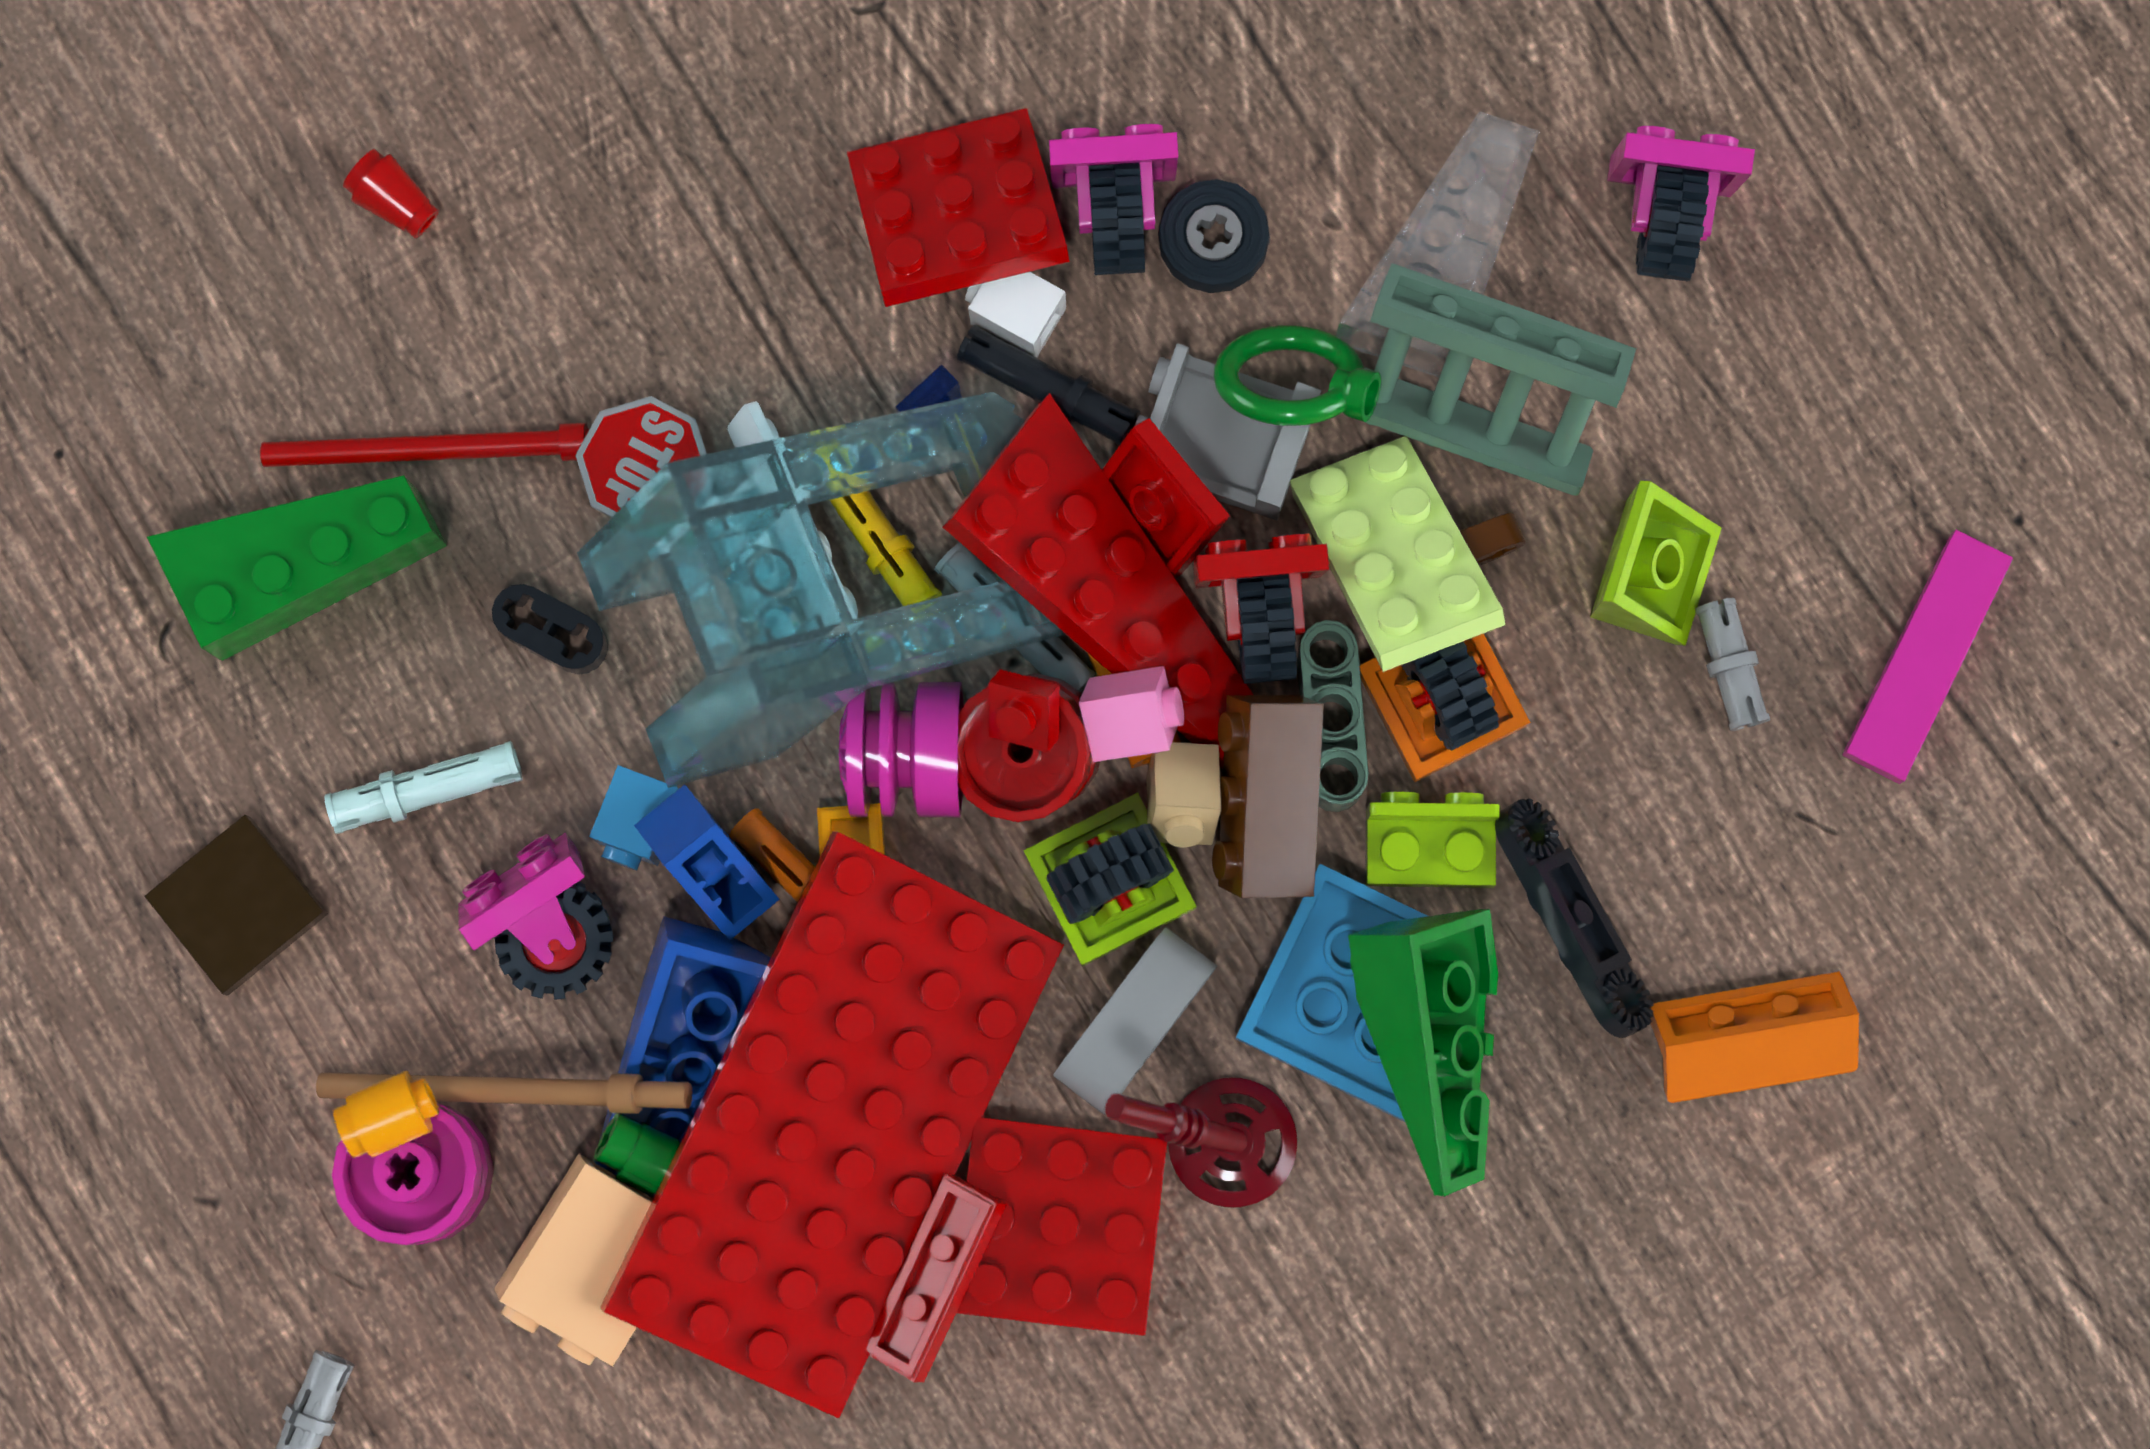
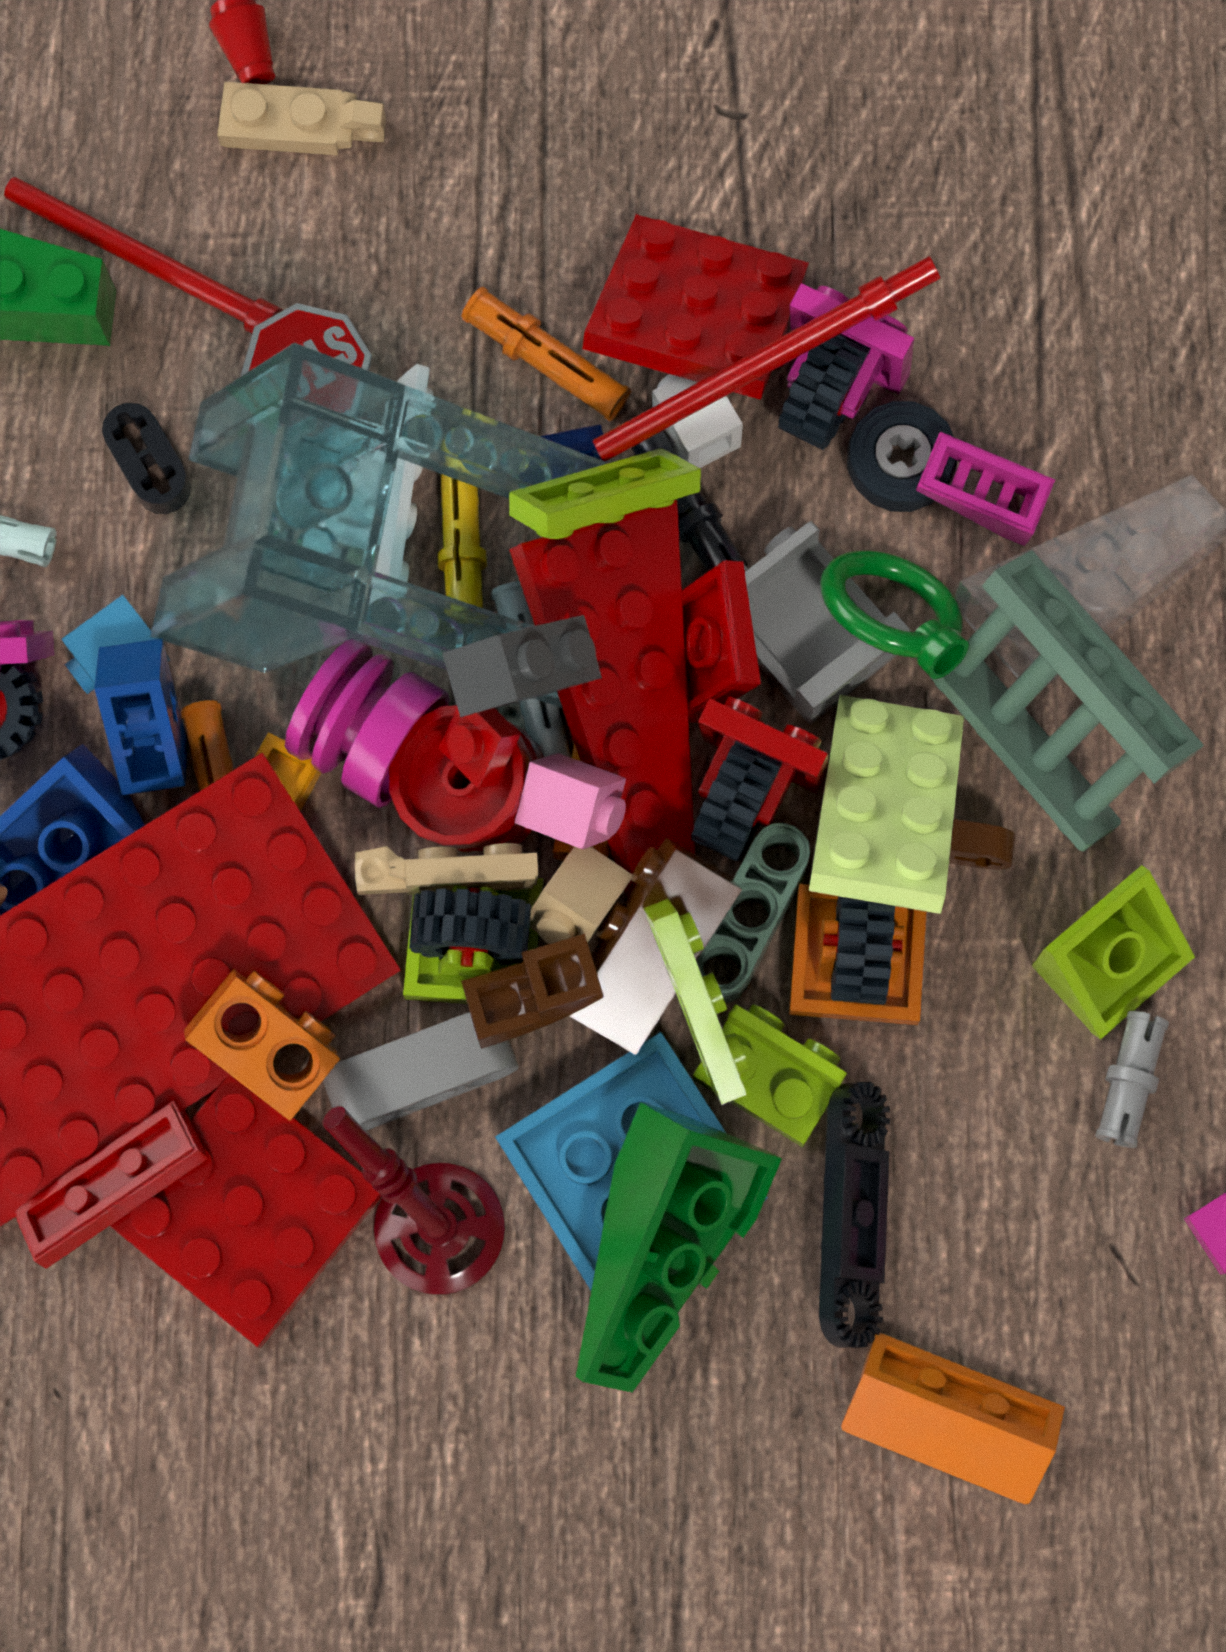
camera: 30 degrees right, 5 degrees down
none -> orange brick [184,969,341,1121]
none -> tan hinge [217,82,386,155]
none -> tan hinge [355,843,538,895]
none -> dark grey brick [442,615,602,717]
none -> orange pin [461,287,631,422]
none -> reddish brown slope [461,933,604,1049]
none -> lime plate [509,448,701,539]
none -> red bar [593,256,941,462]
none -> lime plate [643,899,750,1104]
none -> dark pink slope [916,432,1055,546]

